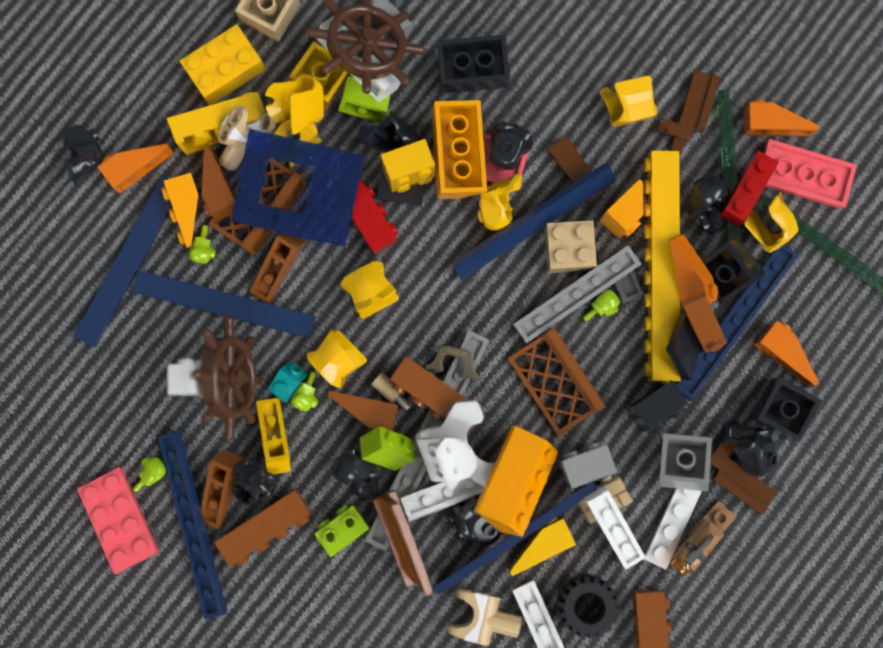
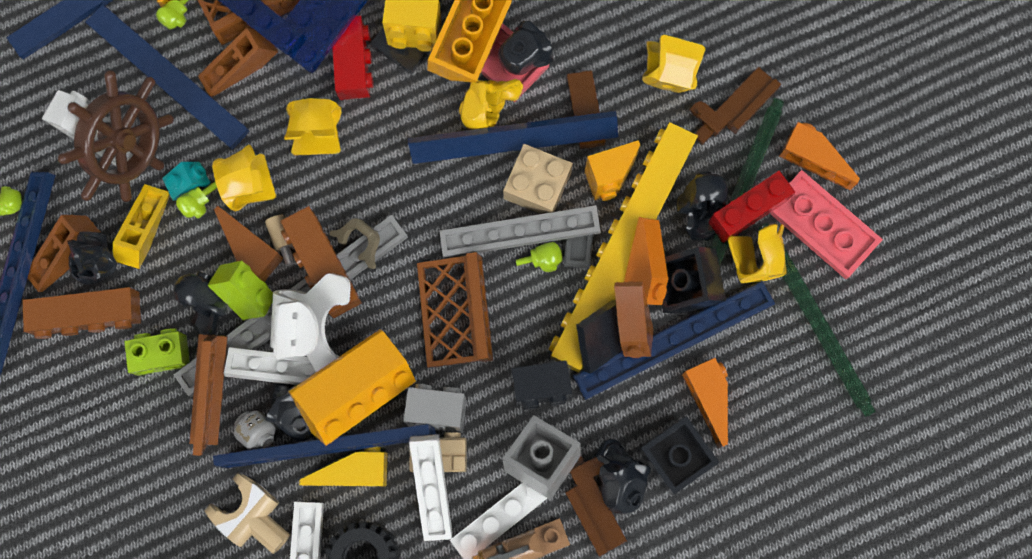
camera: 30 degrees right, 5 degrees down
none -> light grey head [234,410,276,450]

